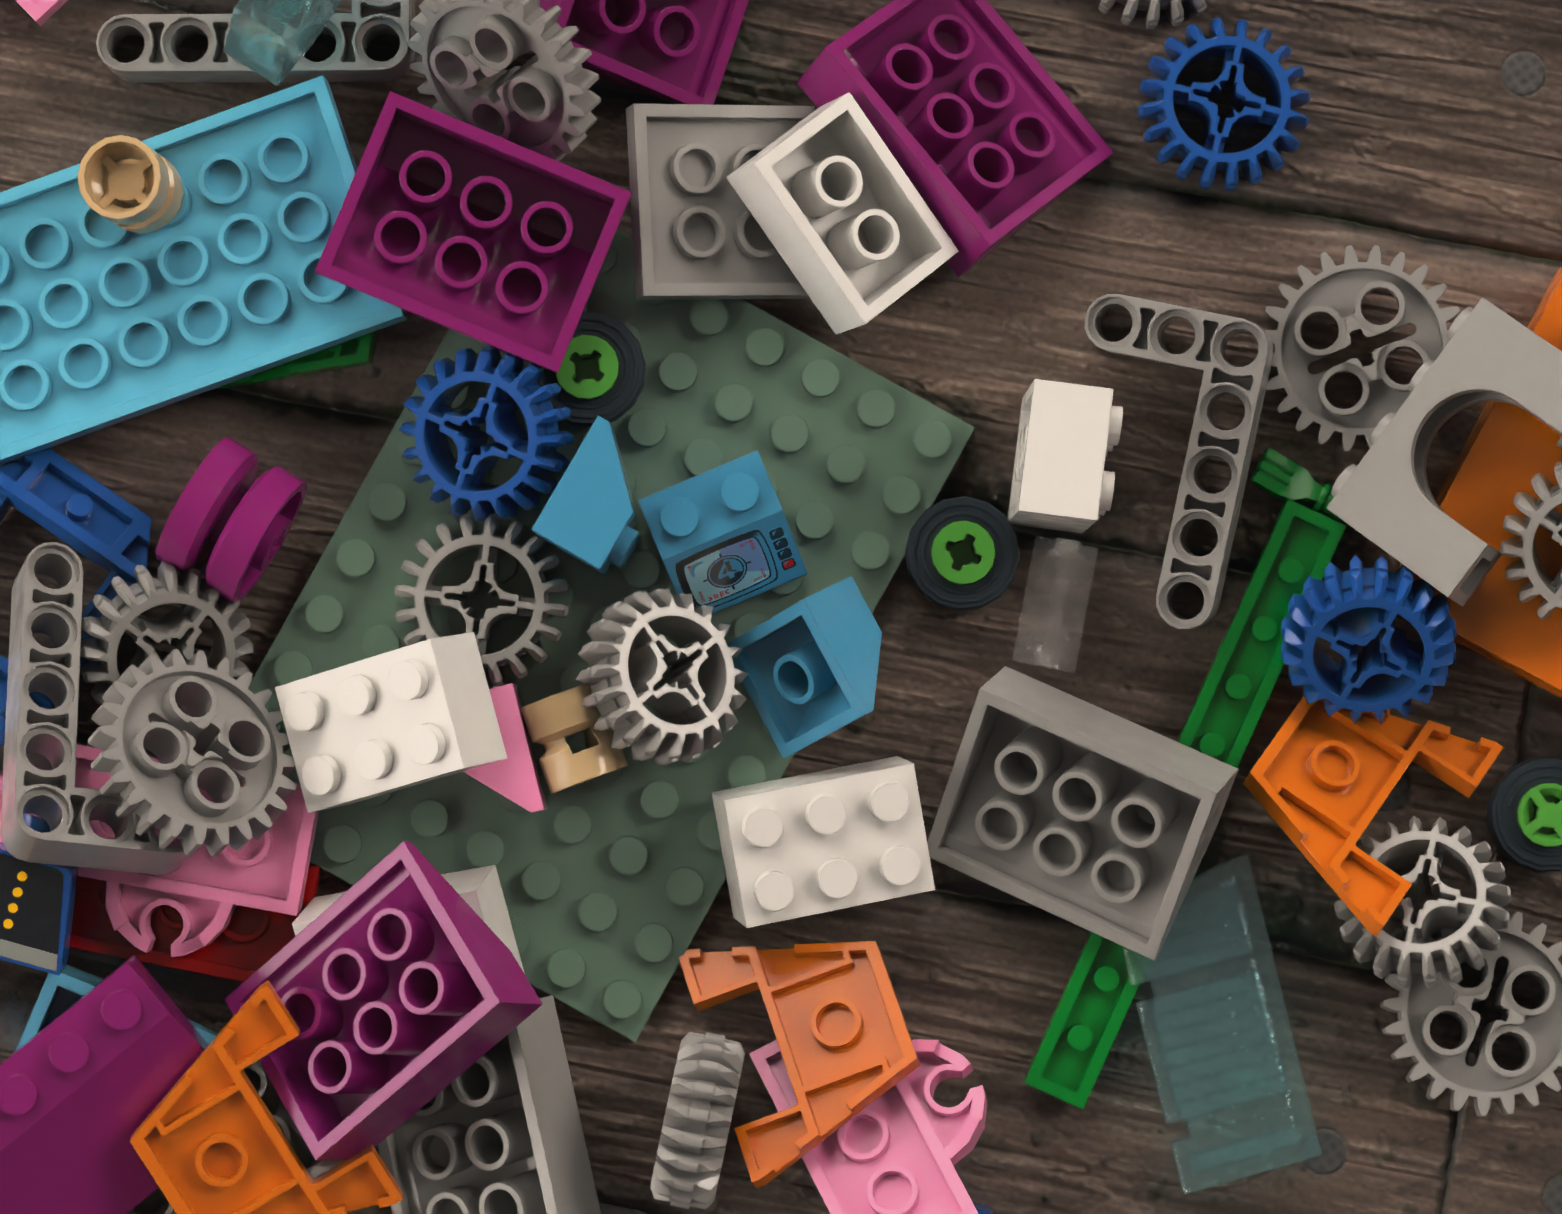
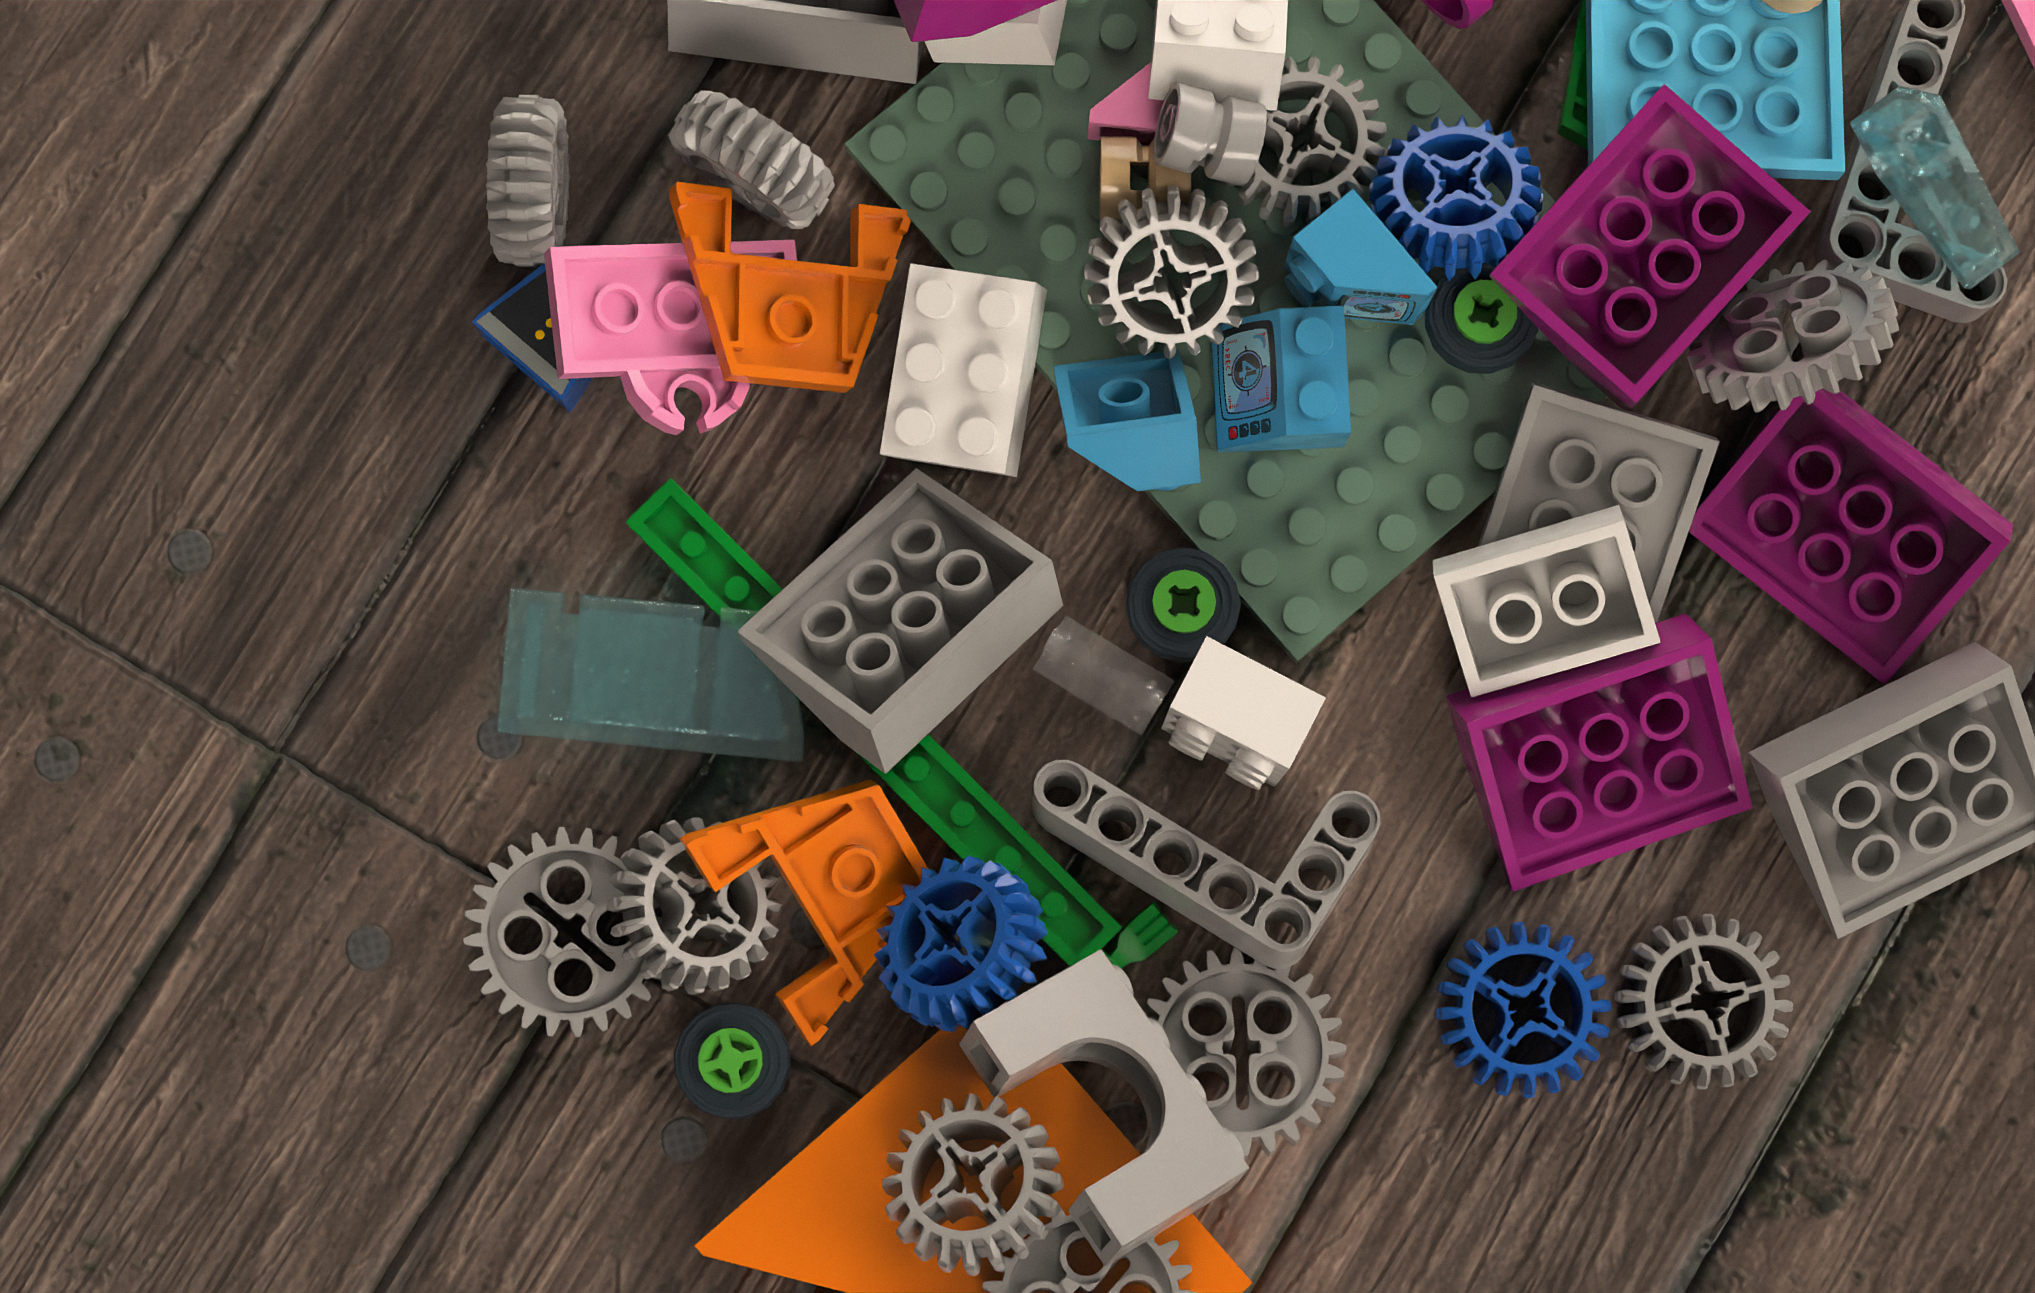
camera: 110 degrees right, 5 degrees down
none -> light grey wheel [1153,82,1267,186]

